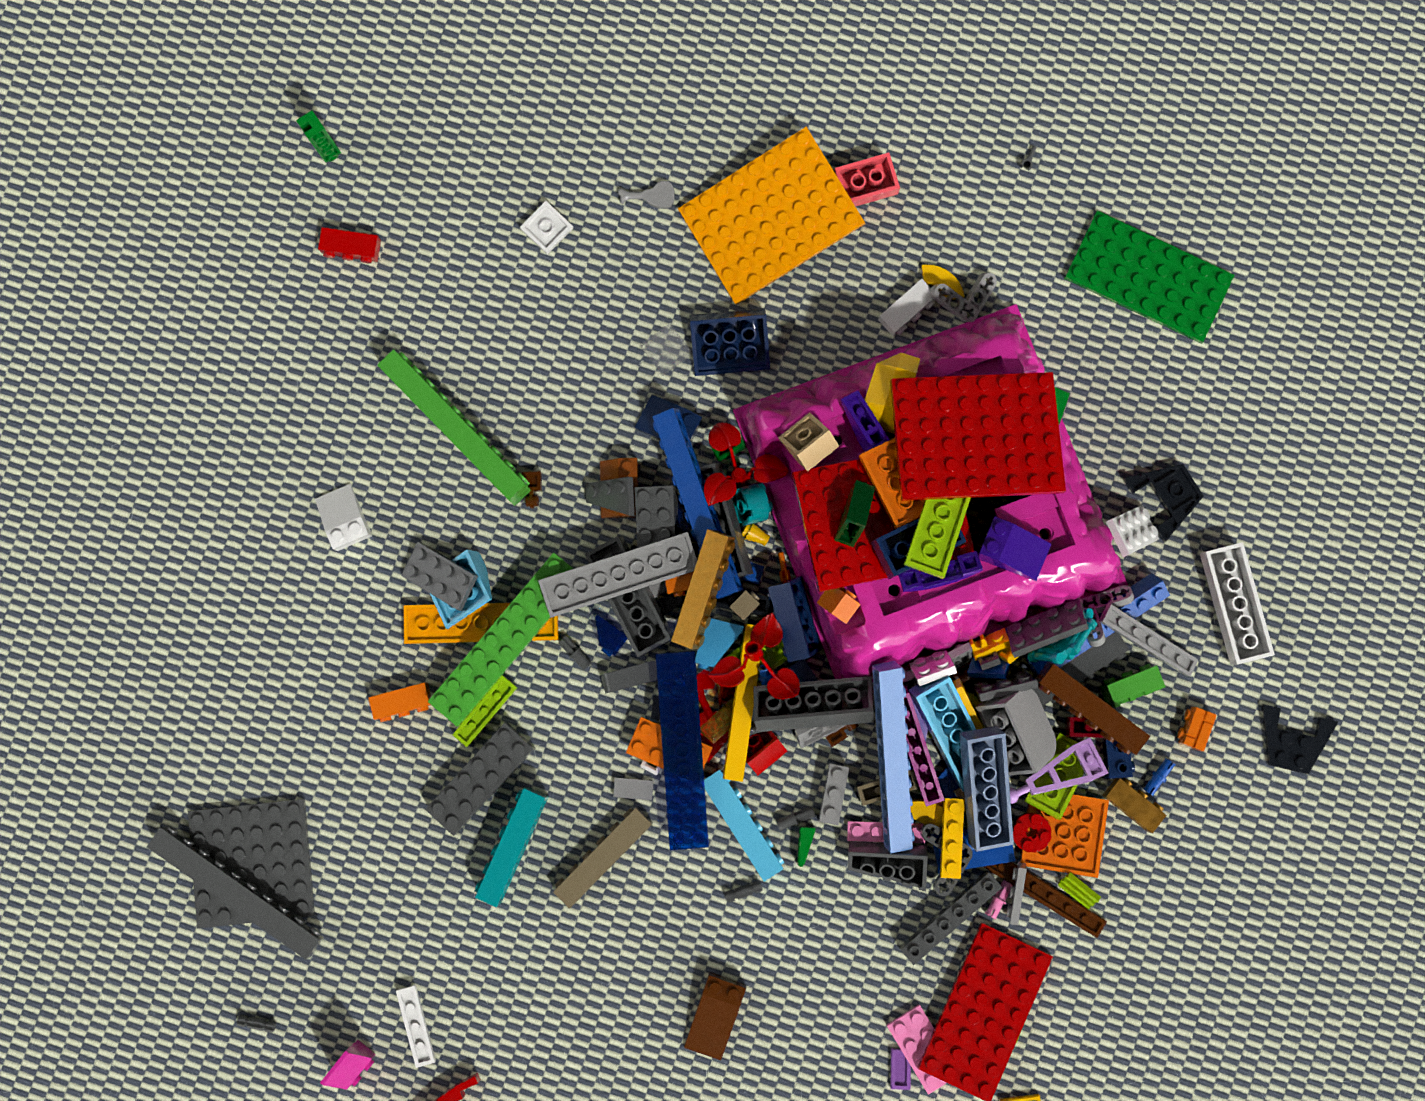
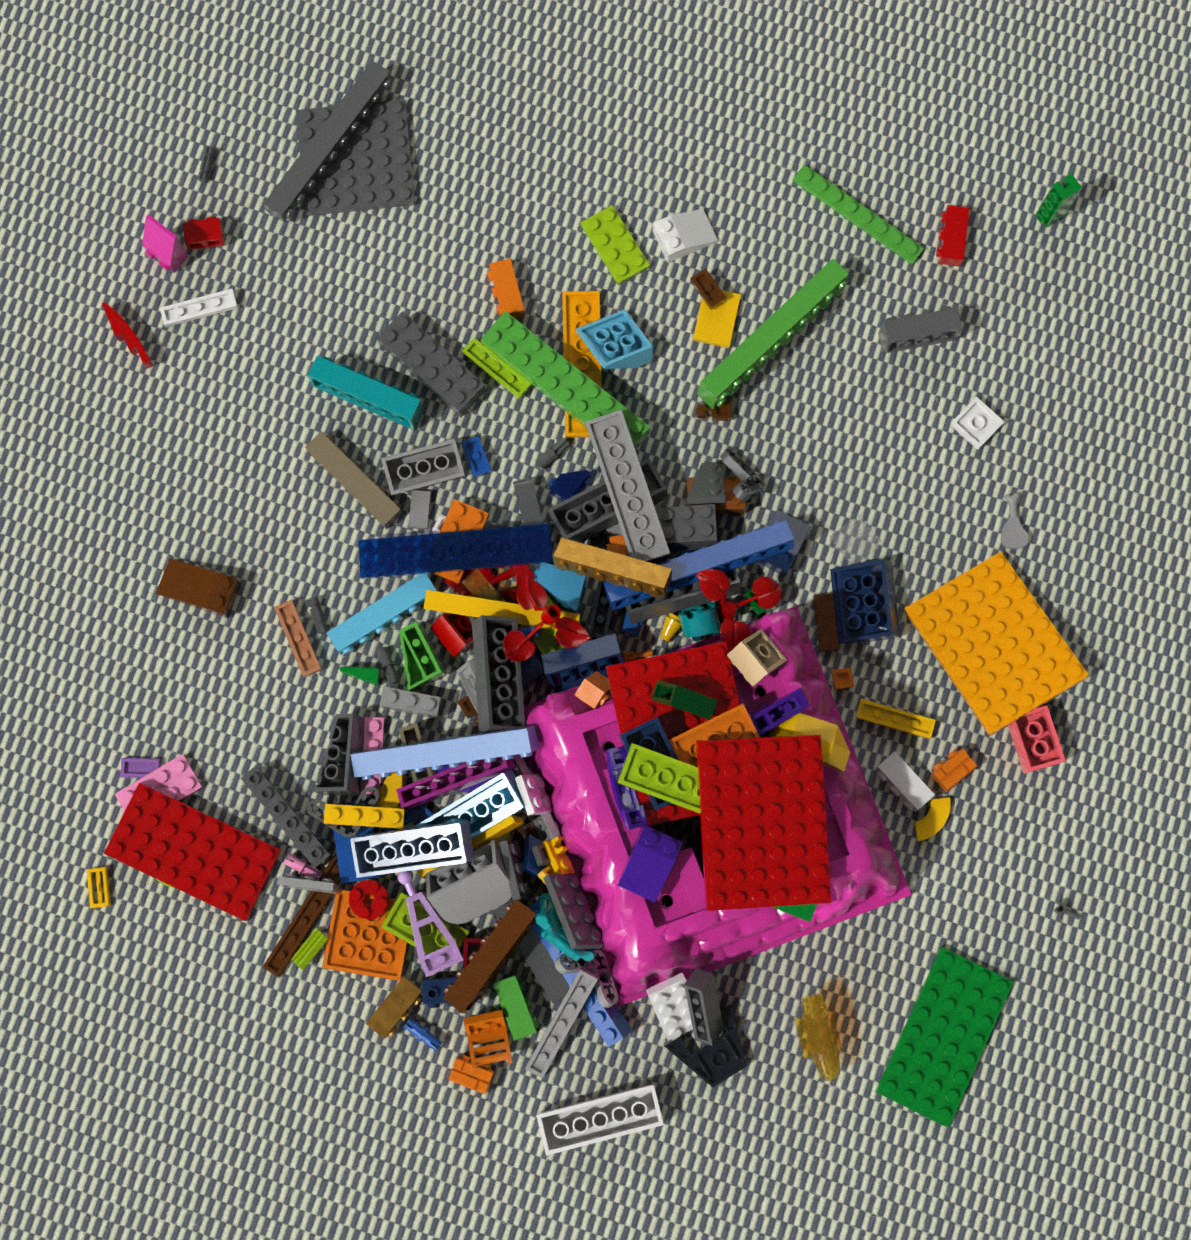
camera: 85 degrees right, 5 degrees down
dark grey plate [401,542,478,611] -> none
dark tan brick [729,590,760,621] -> none
light grey beam [930,273,997,322] -> none
black wing [1261,704,1338,774] -> none
none -> red brick [182,216,225,250]
none -> nougat plate [274,600,322,678]
none -> light grey slope [381,439,465,495]
none -> bright green wedge [399,621,447,692]
none -> blue plate [461,436,492,478]
none -> orange plate [463,1010,513,1072]
none -> lime plate [580,205,650,286]
none -> dark grey brick [684,968,724,1046]
none -> reddish brown plate [690,268,726,310]
none -> yellow tile [693,290,741,348]
none -> dark grey beam [720,448,765,501]
none -> bright green plate [793,165,924,265]
none -> clear yellow plate [794,993,842,1081]
none -> reddish brown tile [813,593,839,652]
none -> orange plate [831,667,854,690]
none -> yellow plate [855,699,936,739]
none -> dark grey brick [878,306,962,354]
none -> orange brick [930,749,978,792]

